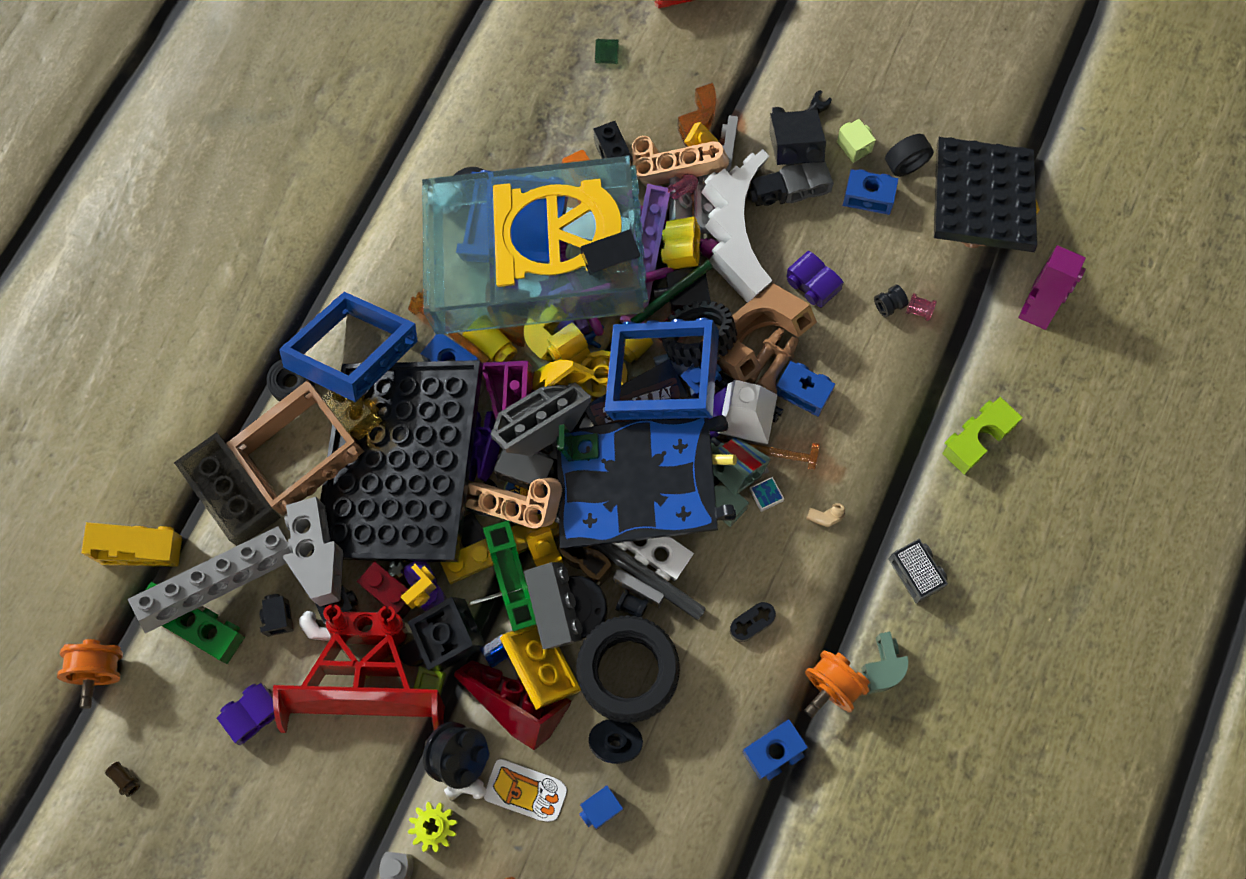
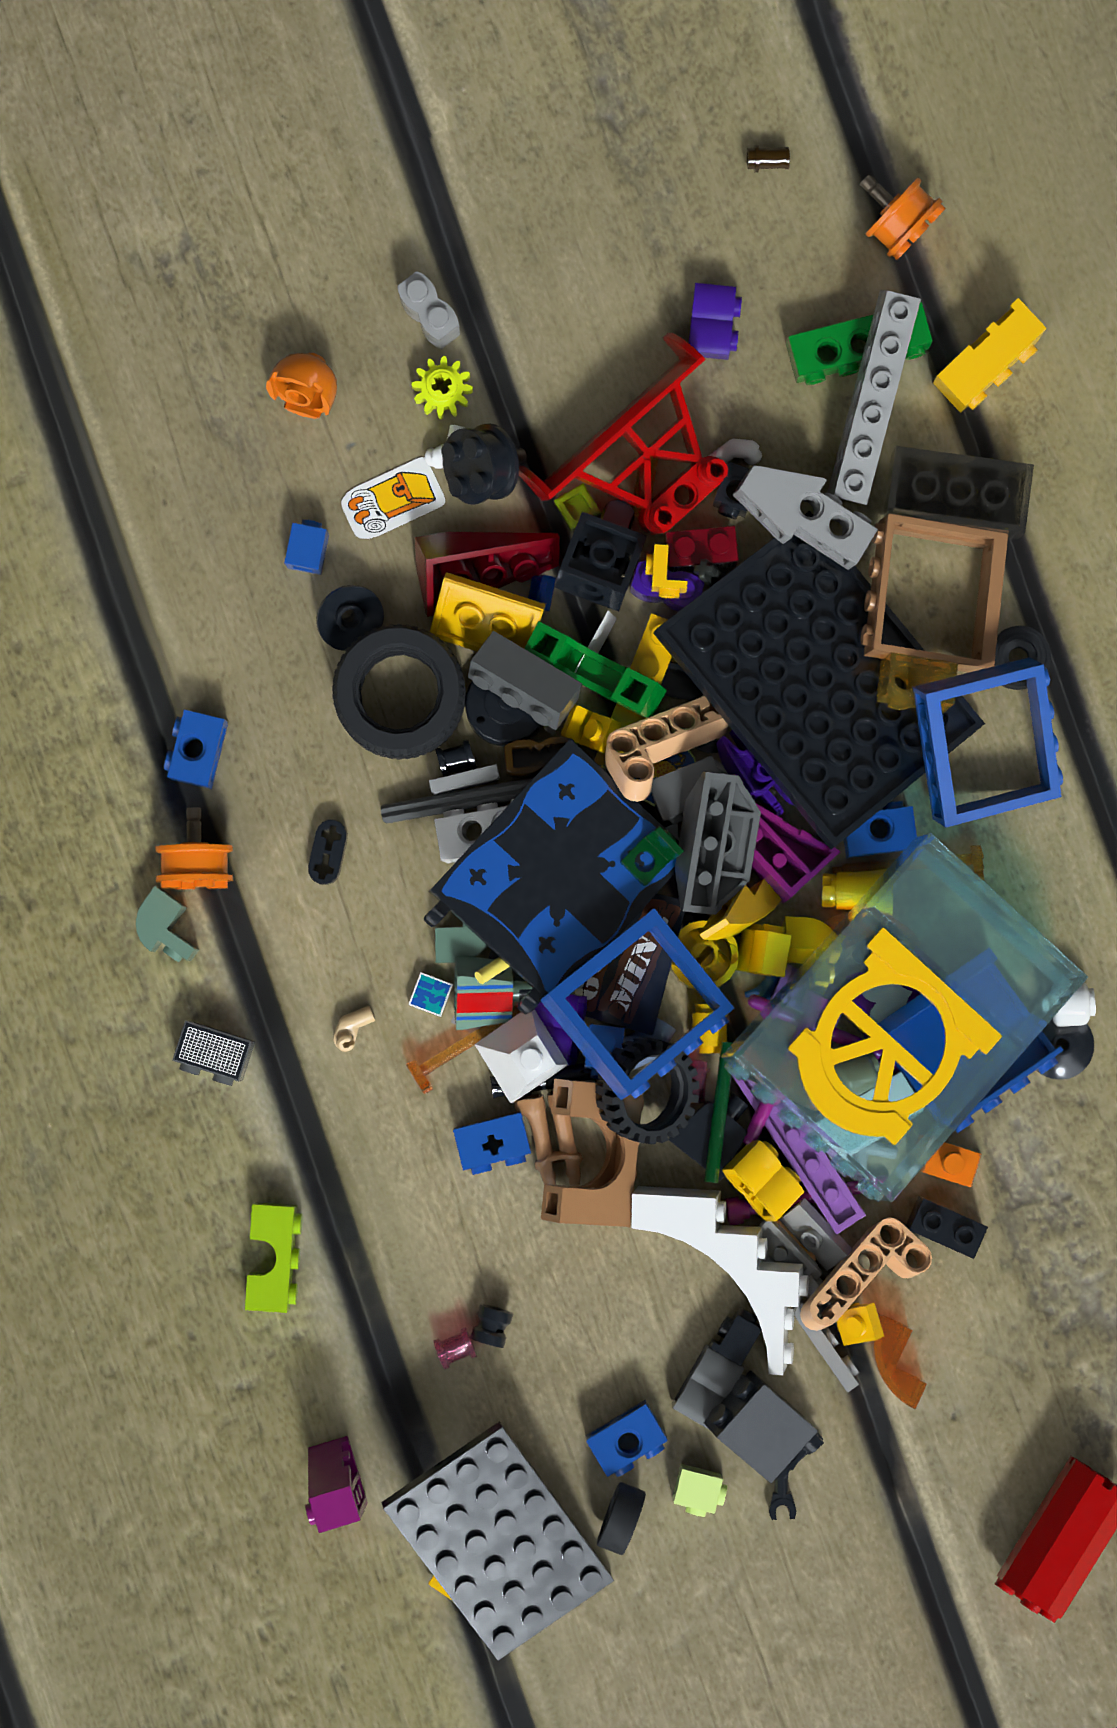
camera: 135 degrees right, 15 degrees up
black brick [259,594,294,637] -> none
black hinge [581,229,641,275] -> none
clear green tile [595,39,619,64] -> none
clear pink pin [668,174,698,200] -> none
dark purple brick [786,250,844,308] -> none

